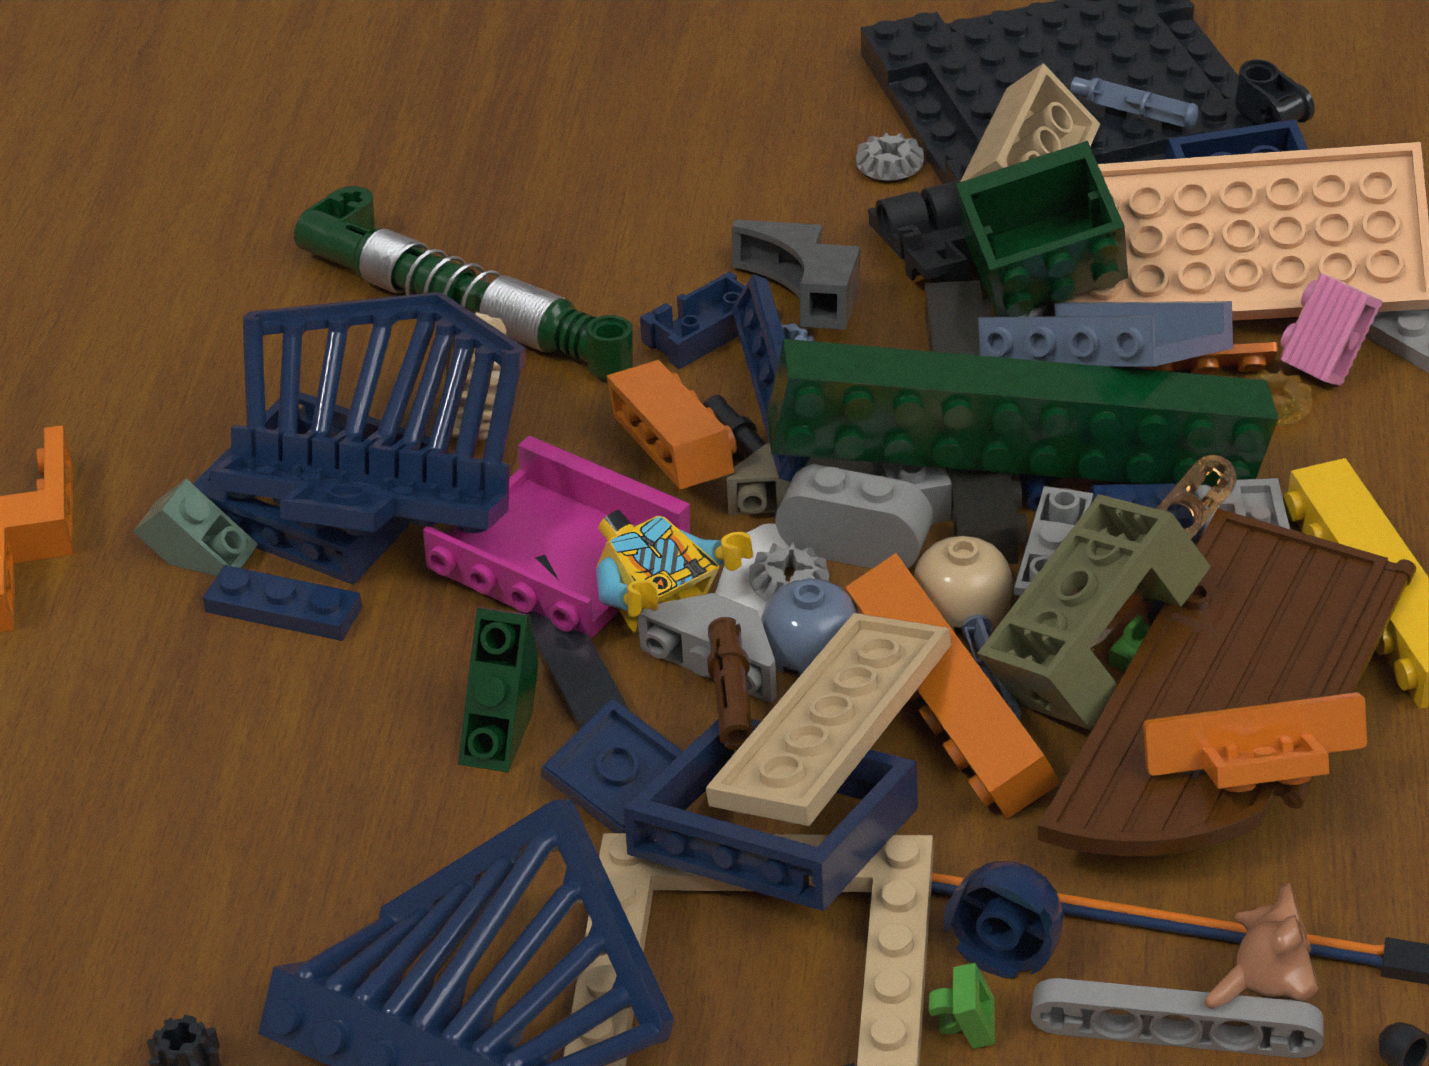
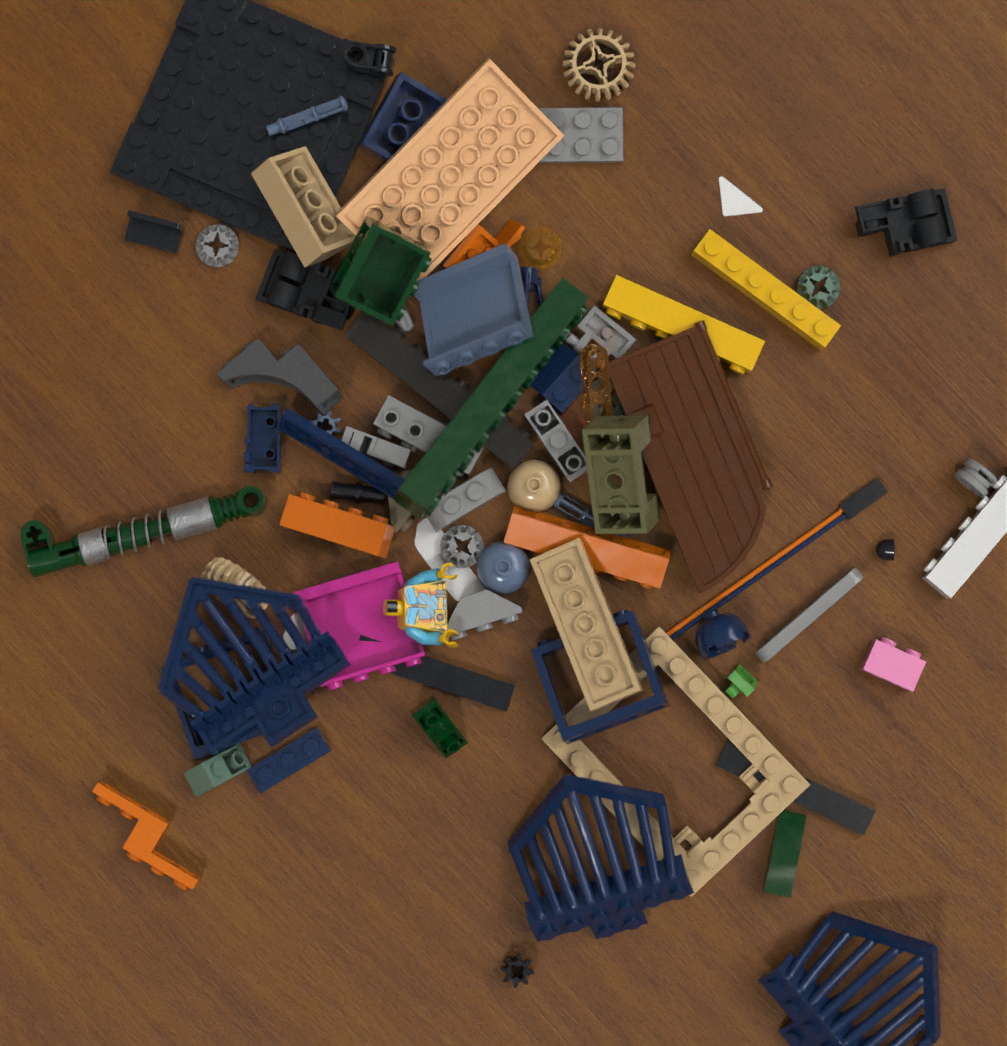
camera: 45 degrees left, 45 degrees up
dark blue tile [541,698,683,833] -> none
reddish brown pin [707,617,754,750] -> none
orange bracket [1143,692,1367,792] -> none
nougat animal [1204,883,1319,1009] -> none
bright pink brick [1279,273,1382,386] -> none
none -> black panel [124,210,185,255]

